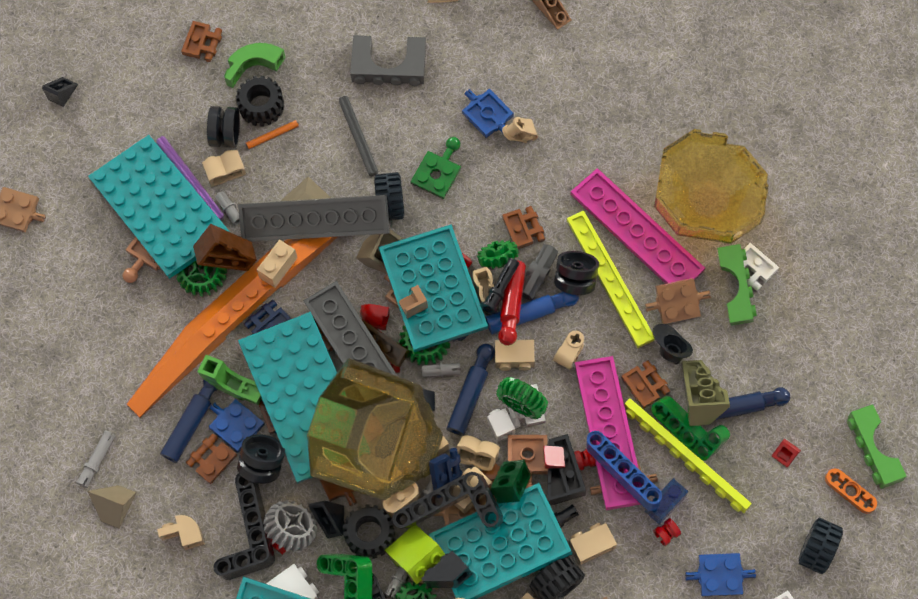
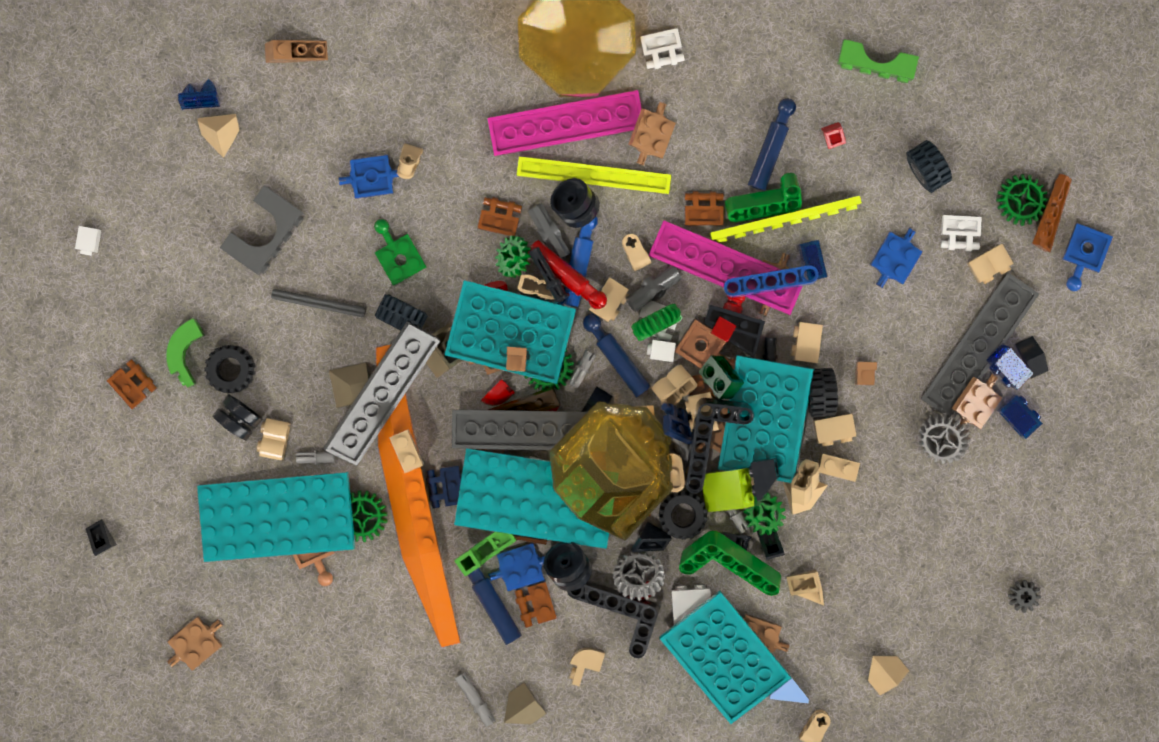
camera: 55 degrees left, 20 degrees up
medium lavender axle [156,136,224,220] -> none
reddish brown wedge [193,224,257,271] -> none
orange bar [246,120,299,149] -> none
black piece [652,324,693,365] -> none
red wheel [653,518,682,546] -> none
olive wedge [682,360,730,426] -> none
bright green arch [717,244,757,326] -> none
orange beam [825,468,877,514] -> none
none -> dark grey piece [626,266,681,312]

